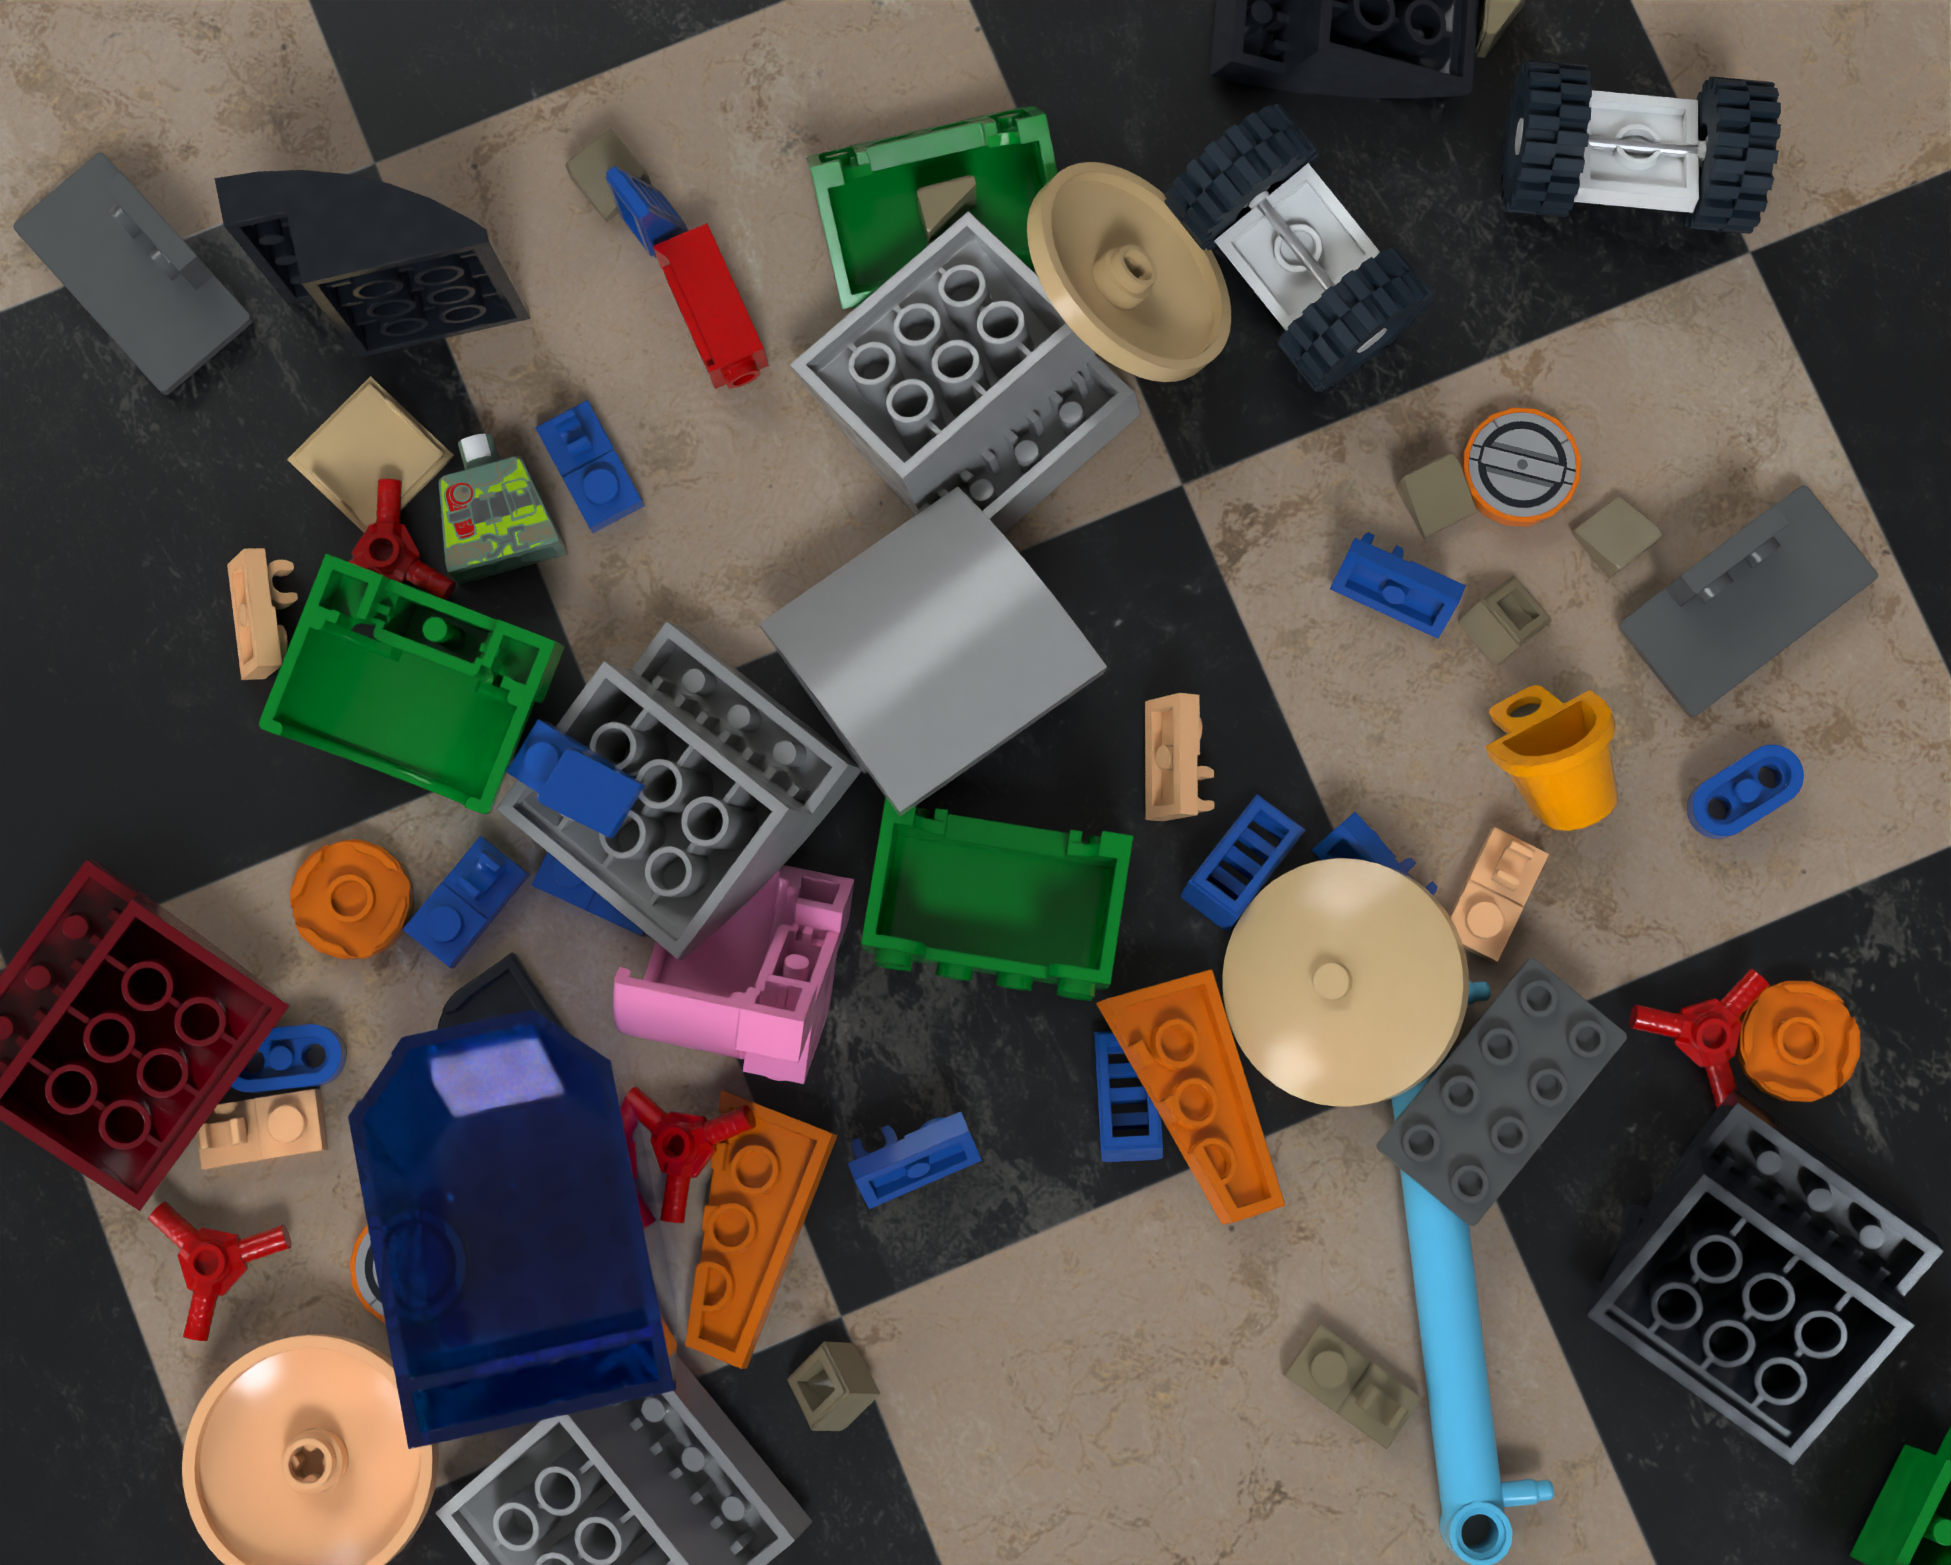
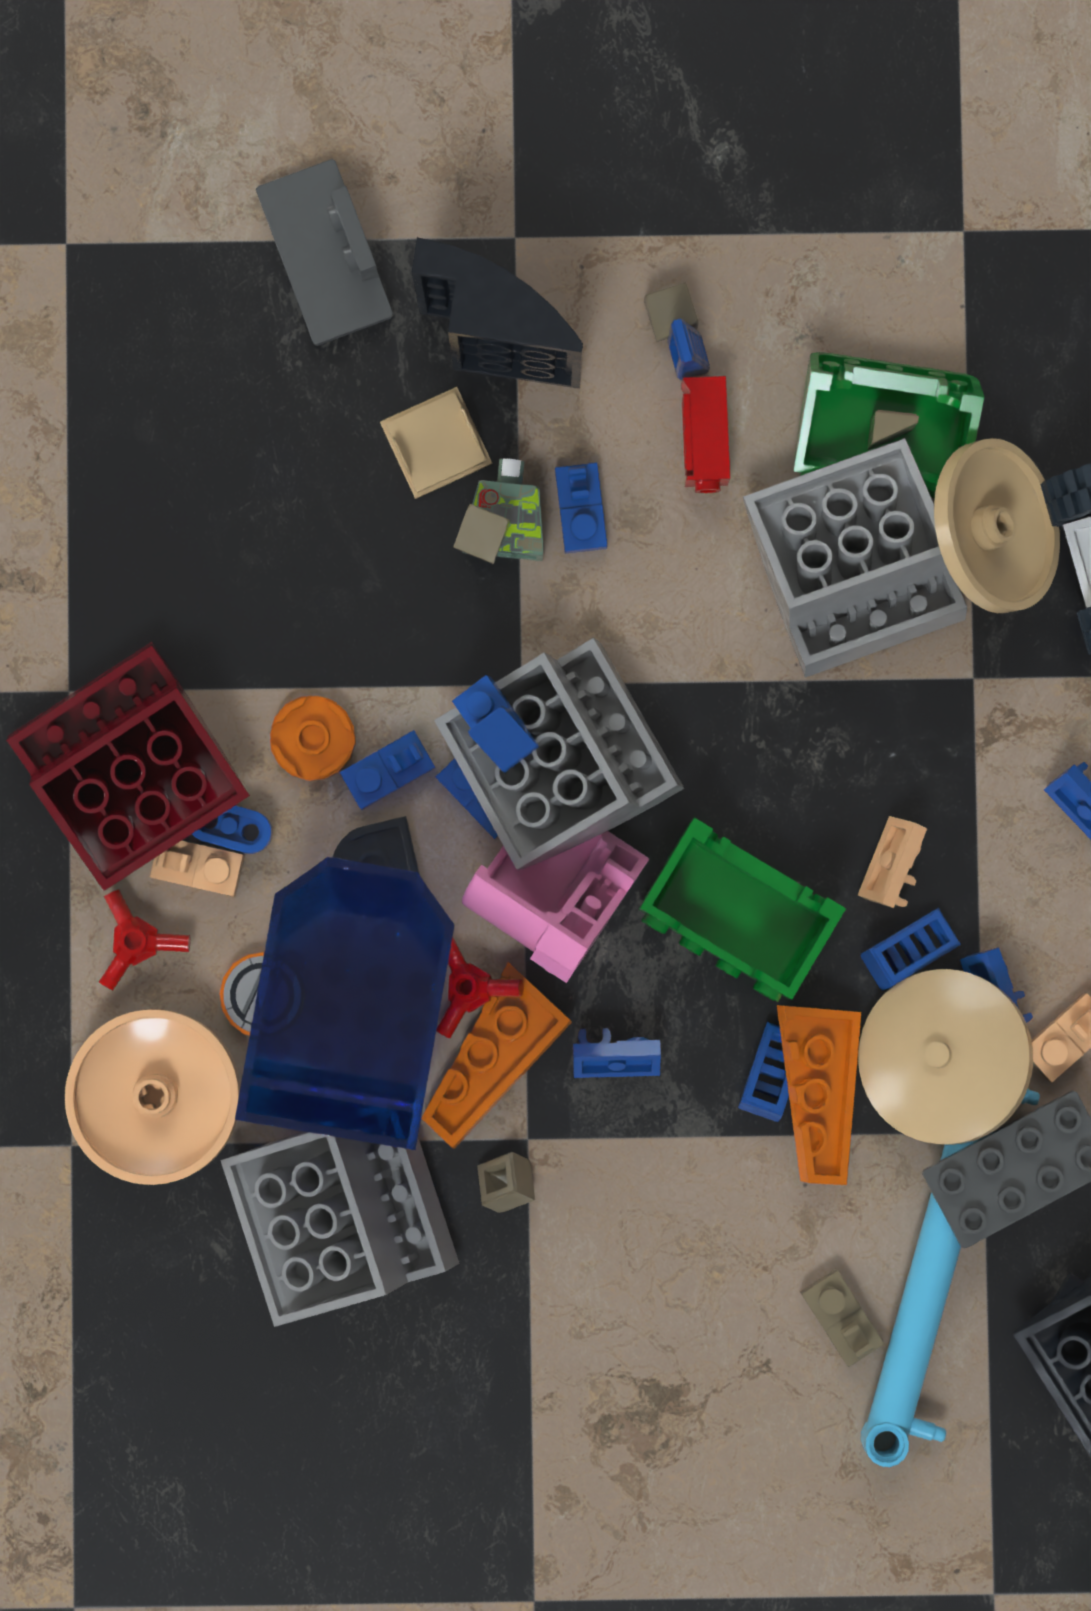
camera: 20 degrees right, 5 degrees up
light nougat plate [227,548,298,680] -> none
green piece [259,554,565,815] -> none
red piece [314,479,456,601] -> none
light grey slope [759,487,1107,817] -> none
none -> dark tan slope [454,504,510,564]

